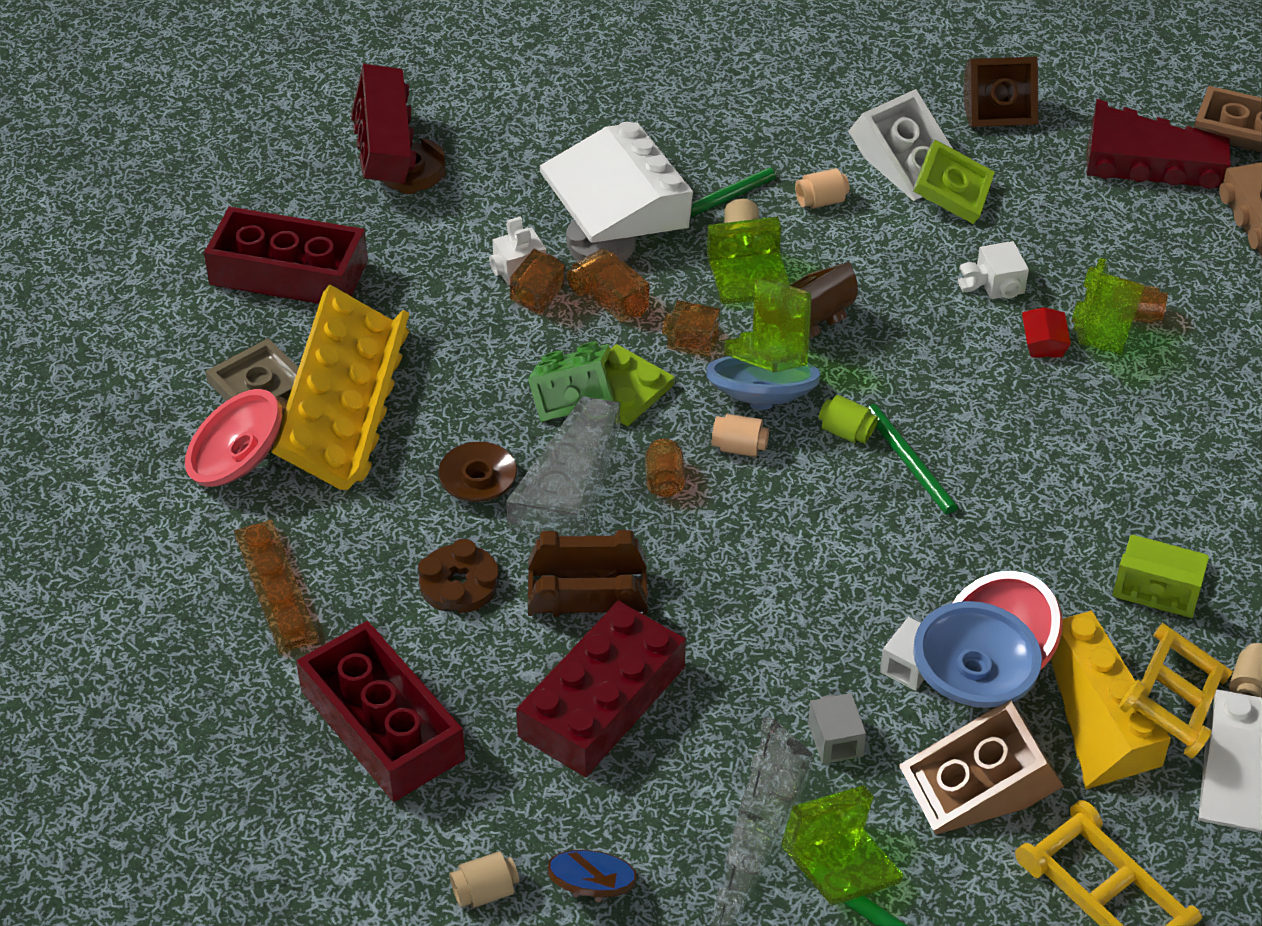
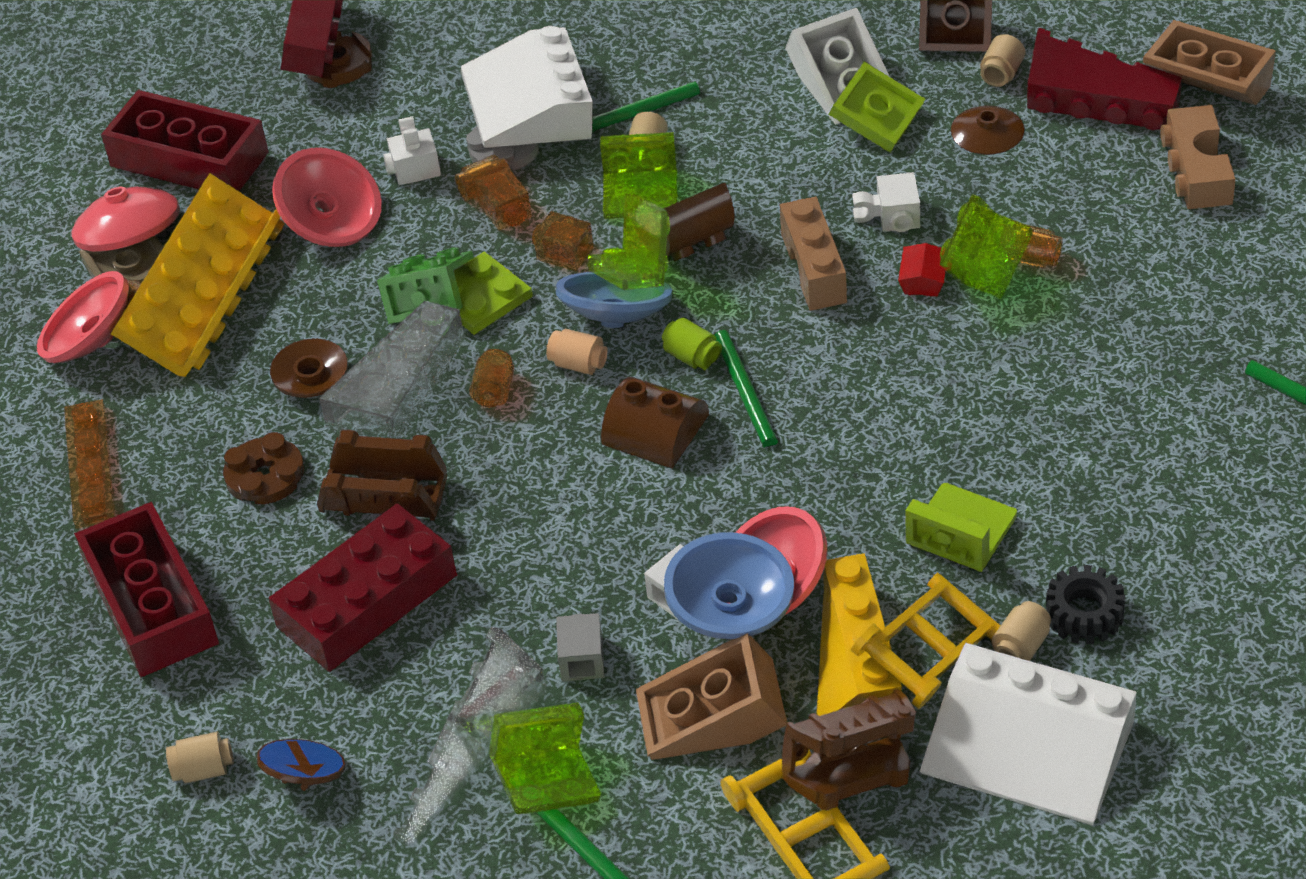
camera: 15 degrees right, 0 degrees up
clear orange brick [510,248,564,315] -> none
light nougat brick [795,168,849,209] -> none
none -> coral dish [71,187,180,251]
none -> coral dish [272,148,382,247]
none -> reddish brown brick [601,377,709,469]
none -> medium nougat arch [780,197,847,311]
none -> reddish brown piece [782,689,916,810]
none -> reddish brown dish [951,106,1024,155]
none -> tan brick [980,34,1025,87]

